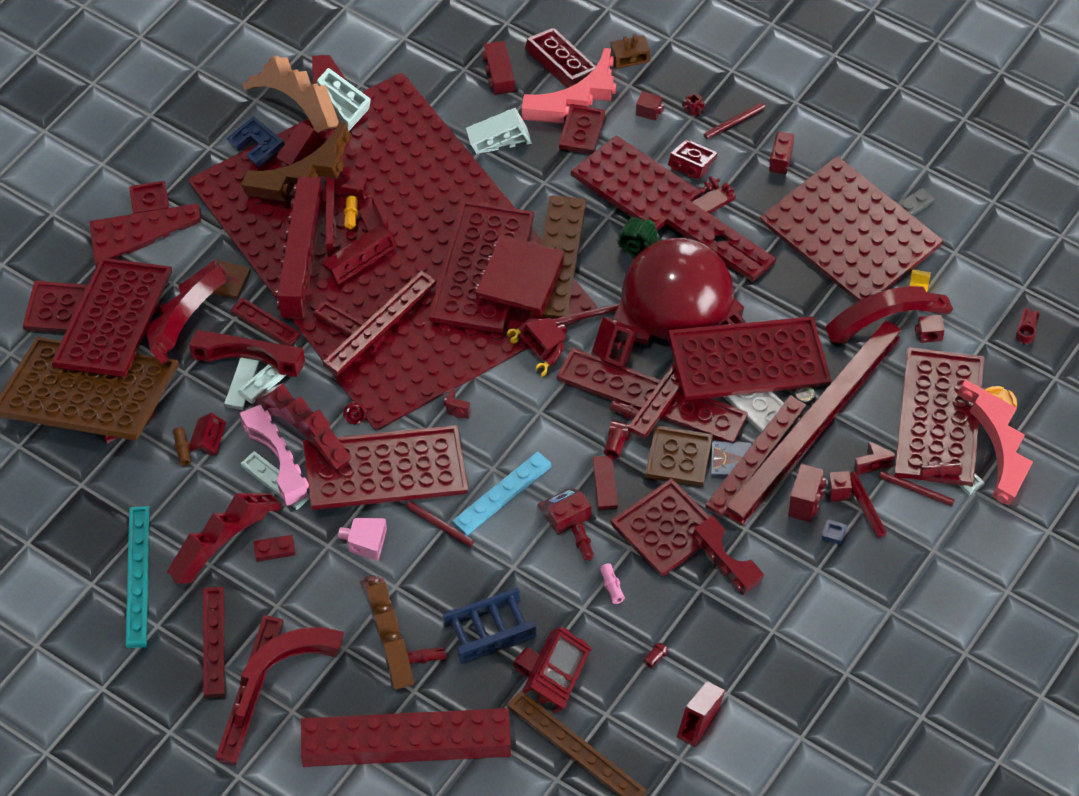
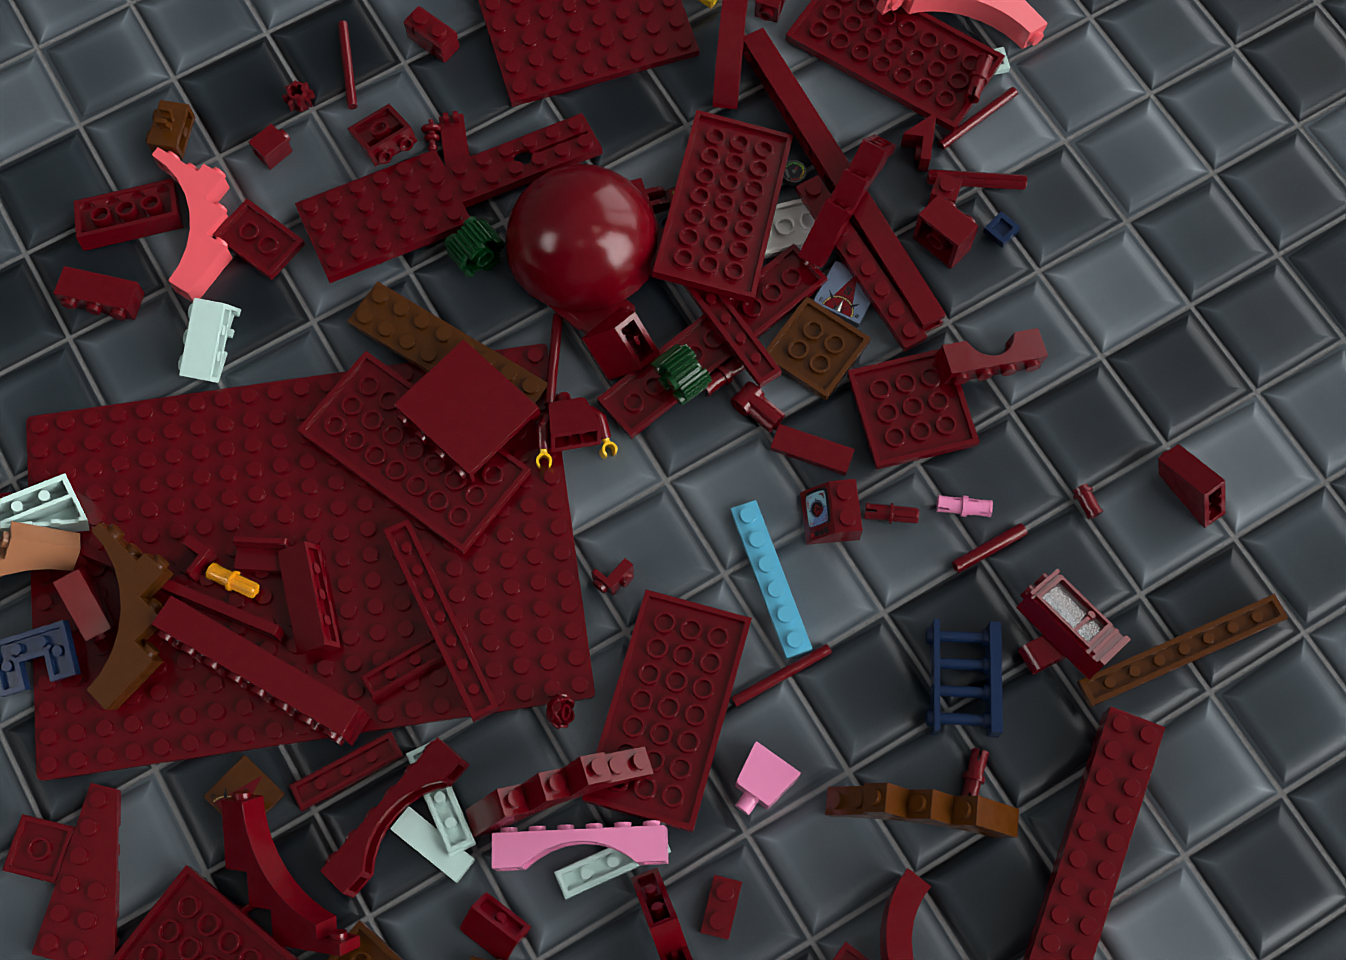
camera: 65 degrees left, 15 degrees up
none -> dark green brick [651,343,712,406]
none -> dark red arch [798,134,897,269]
none -> dark red piece [951,523,1028,573]

